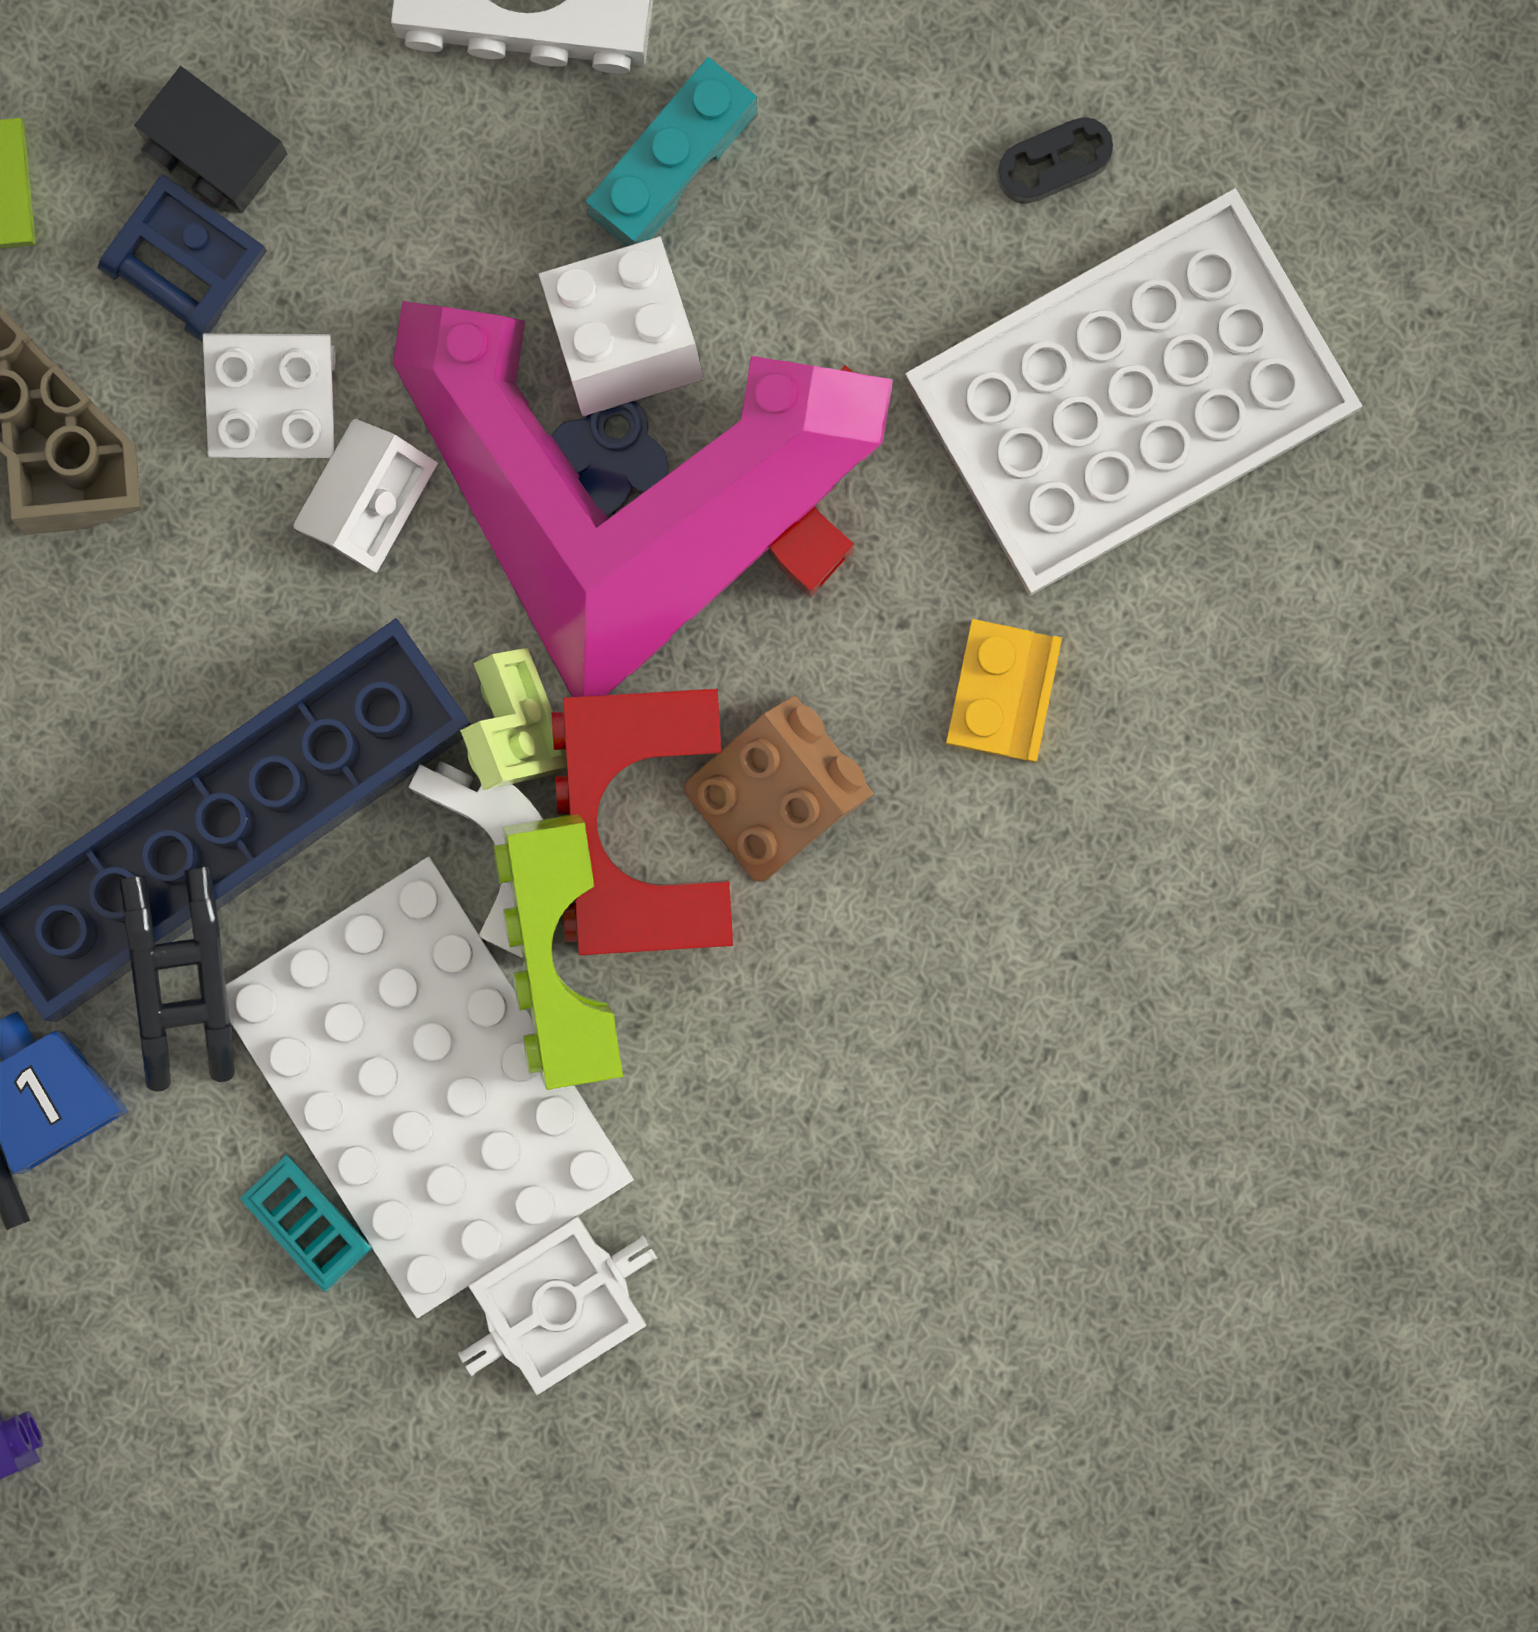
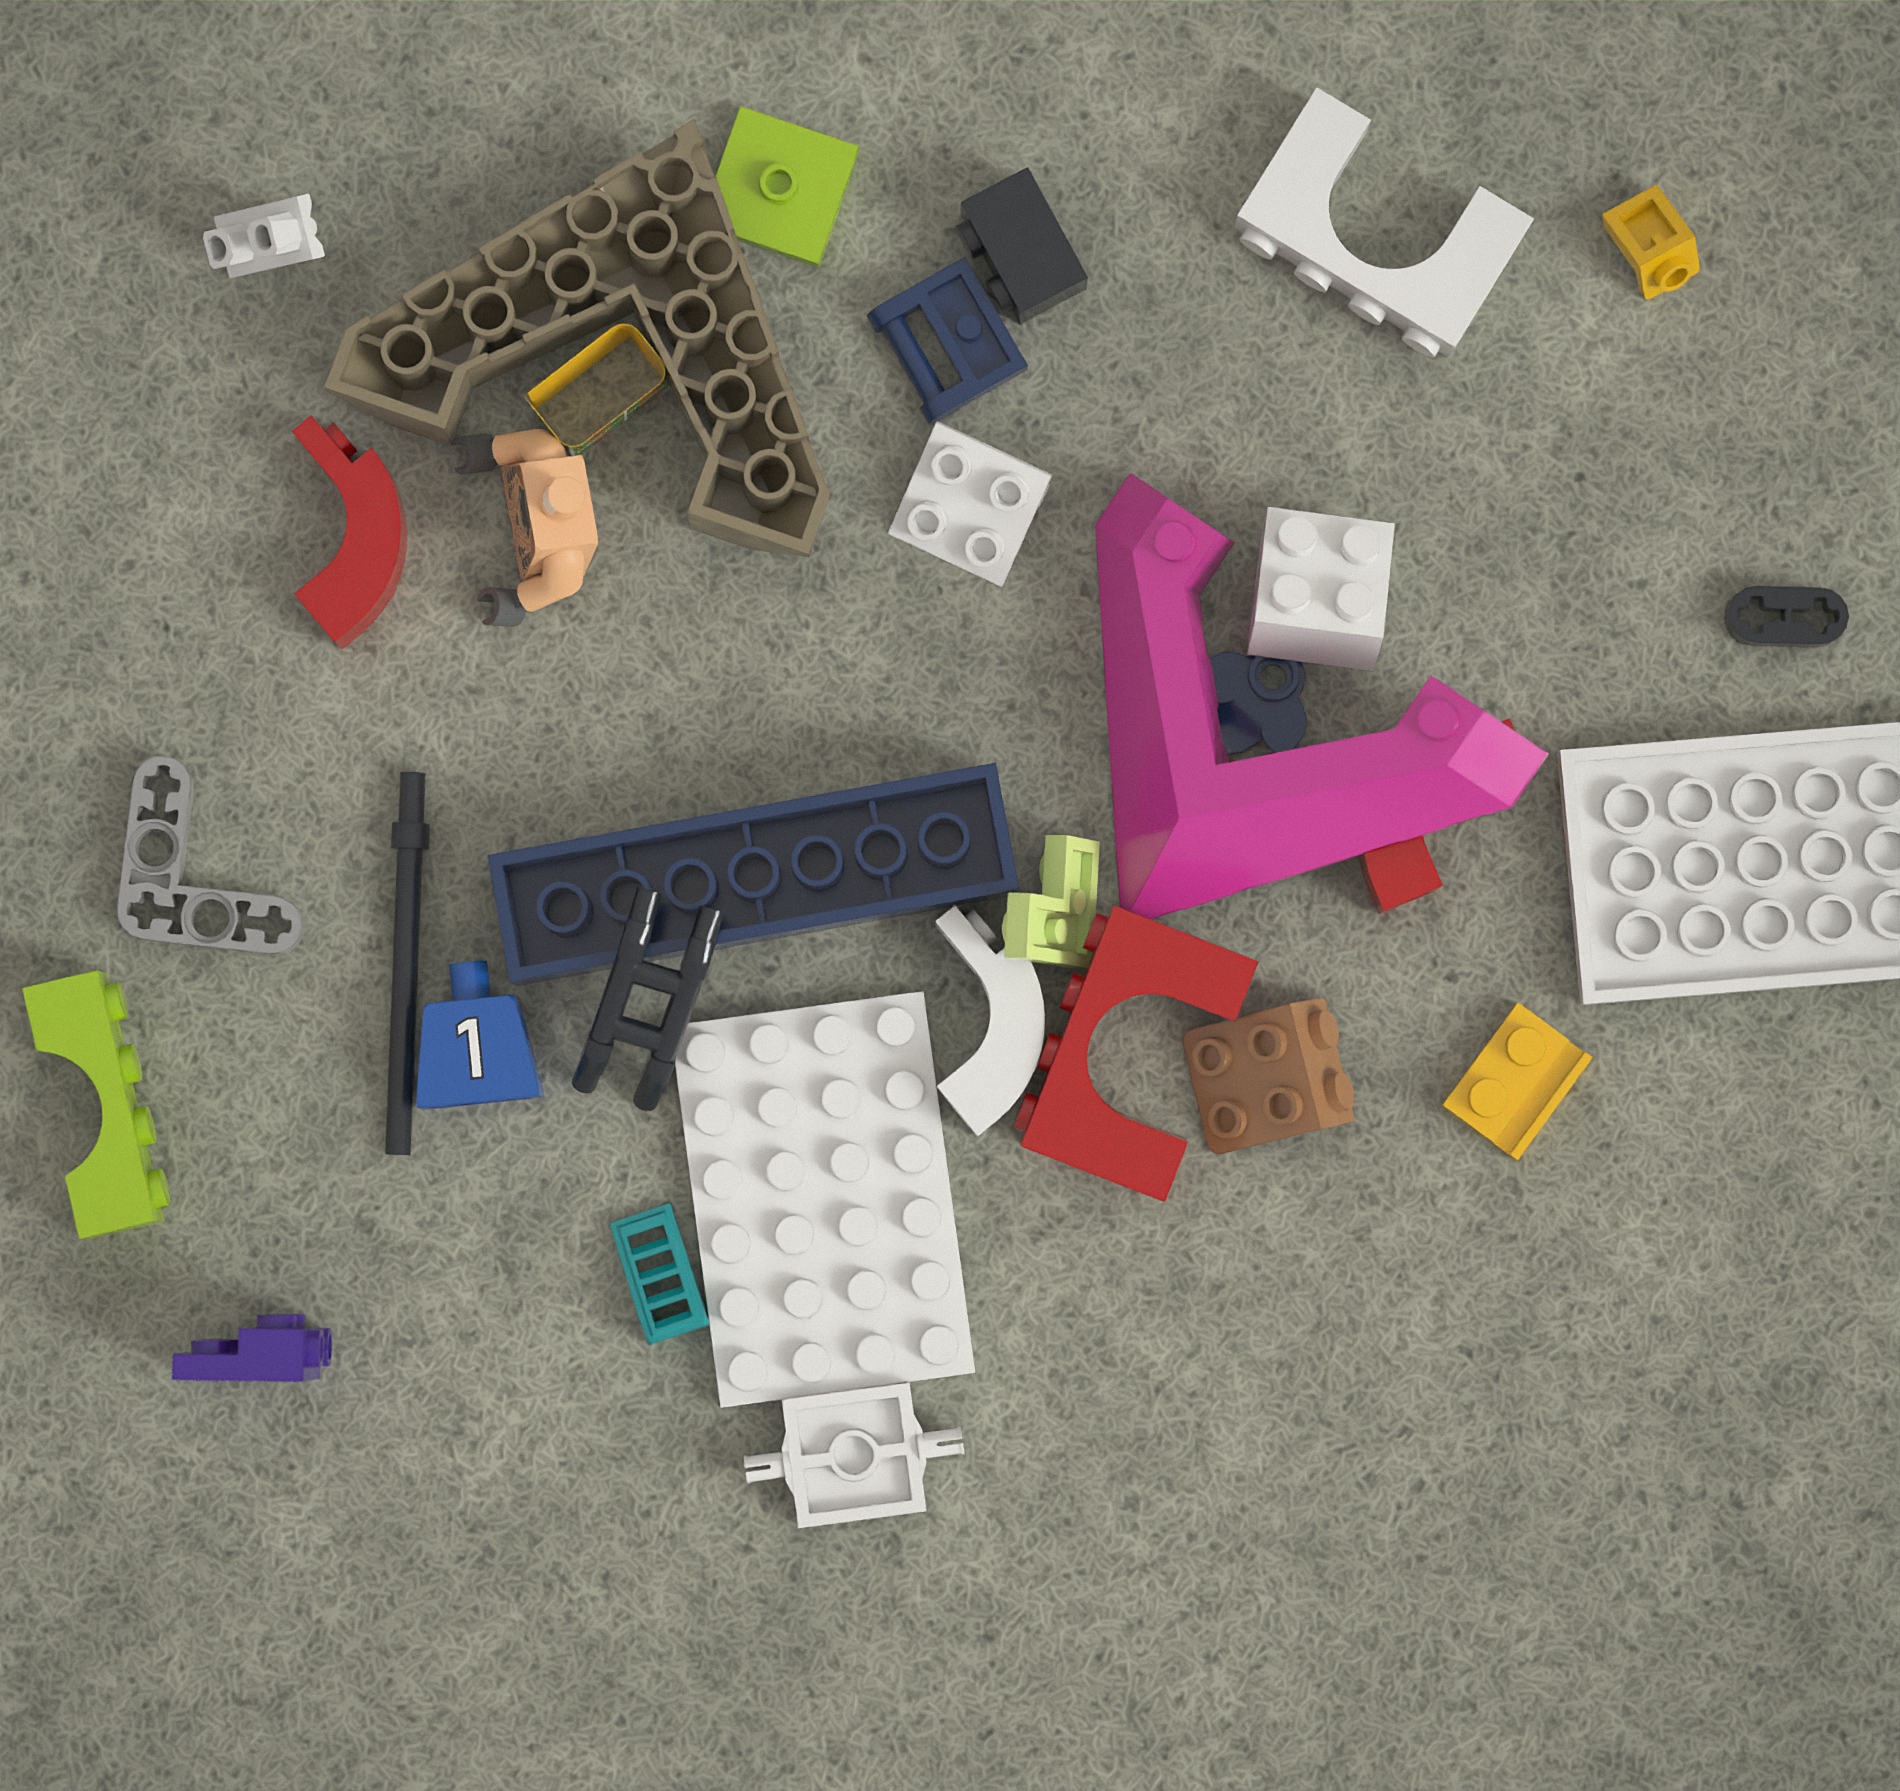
camera: 20 degrees right, 0 degrees up
white panel [294,419,438,573] -> none
lime arch [493,814,623,1090] -> none
teal arch [585,56,758,247] -> none

